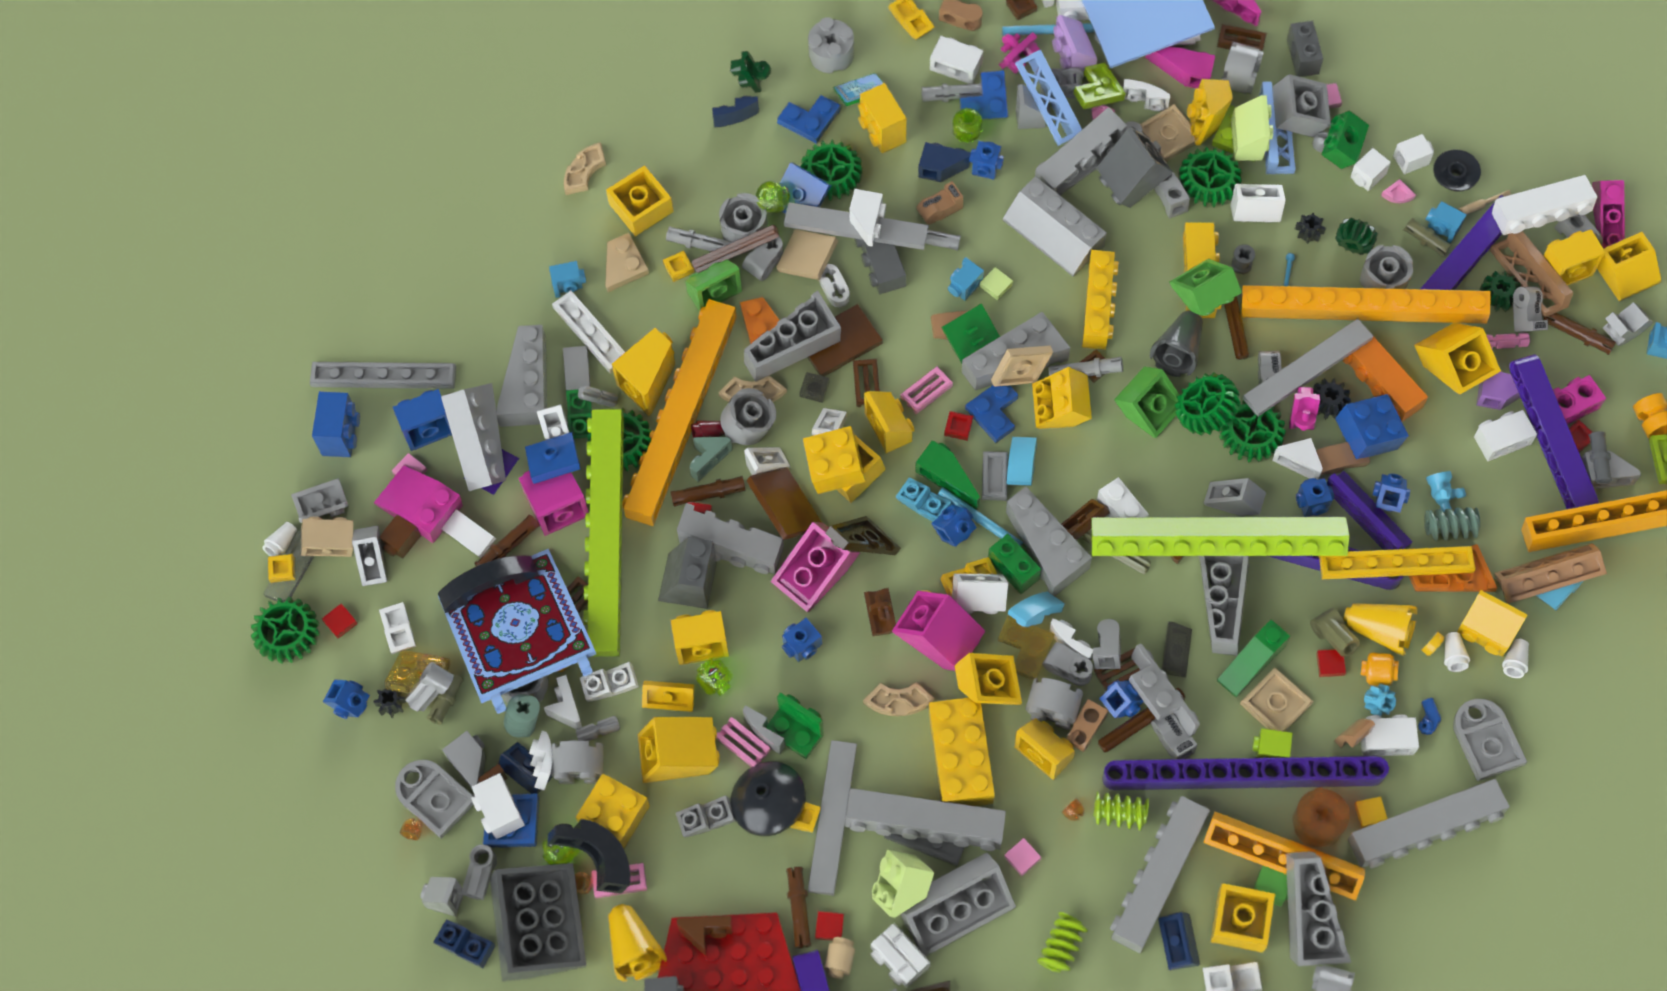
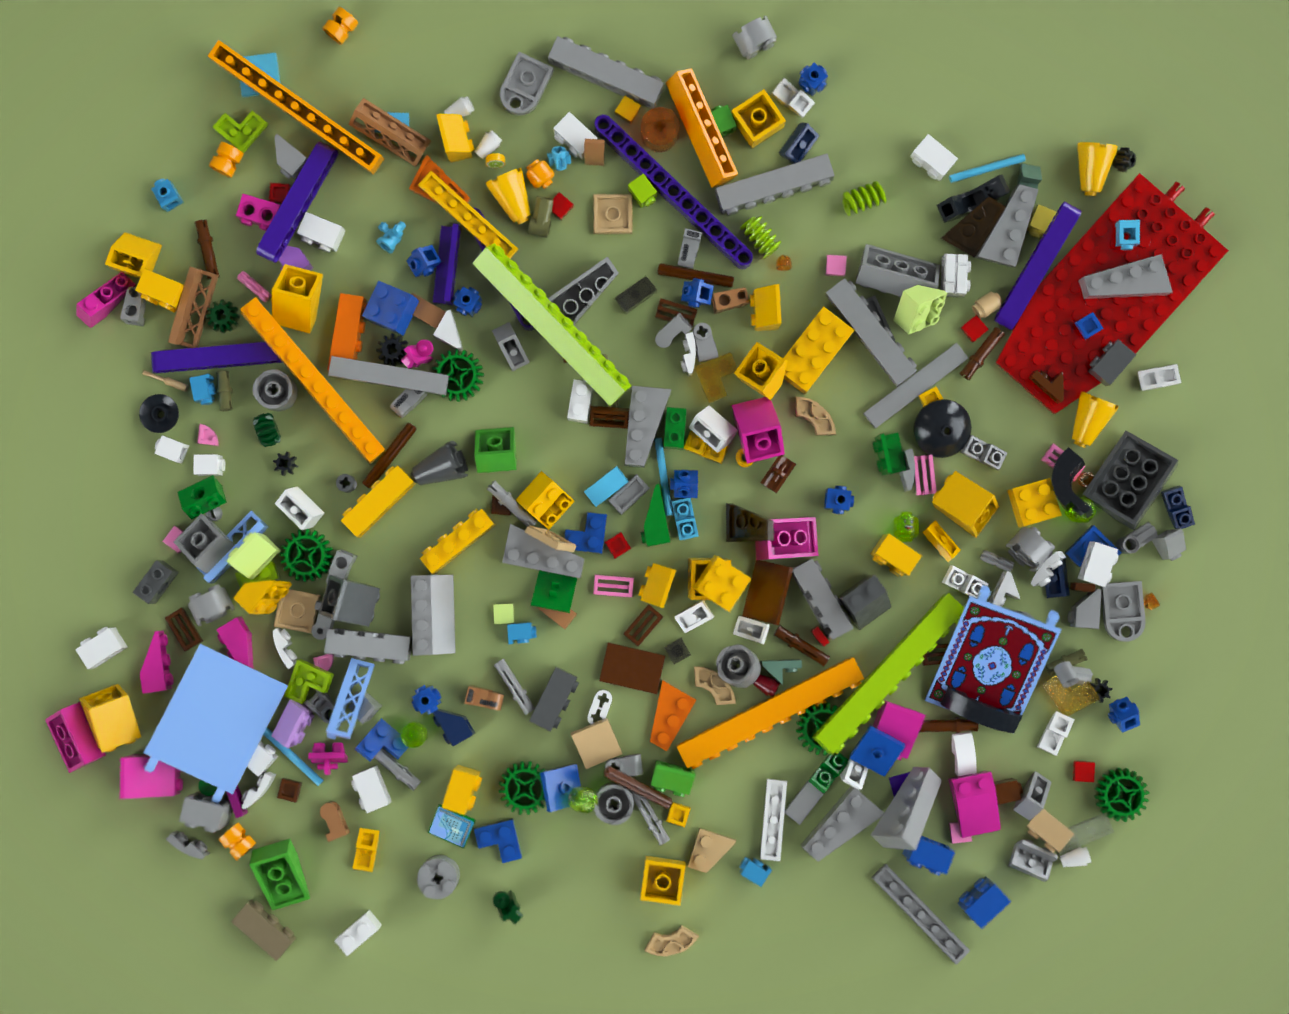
camera: 140 degrees left, 20 degrees up
yellow tile [268,554,295,583] -> none
sand green piece [503,694,540,738] -> none
light grey piece [578,386,618,407] -> none
yellow slope [612,328,675,416] -> none
dark blue slope [712,96,759,128] -> none
light grey wedge [744,290,841,382] -> none
light grey tile [784,202,928,250] -> none
white slope [849,189,886,247] -> none
medium azure slope [1008,592,1065,627] -> none
light grey brick [1025,678,1083,730] -> none
light grey bracket [1129,644,1200,737] -> none
bright green slope [1169,259,1242,316] -> none
green gear [1175,372,1241,436] -> none
green slope [1217,619,1290,697] -> none
dark azure hinge [1284,253,1295,286] -> none
light grey wedge [1286,851,1351,966] -> none
blue arm [1418,698,1441,735] -> none
sand green piece [1424,507,1480,541] -> none
white brick [1492,175,1597,235] -> none
light grey leg [1513,286,1548,332] -> none
dark grey pin [1589,431,1612,484] -> none
light grey brick [1603,302,1654,346] -> none

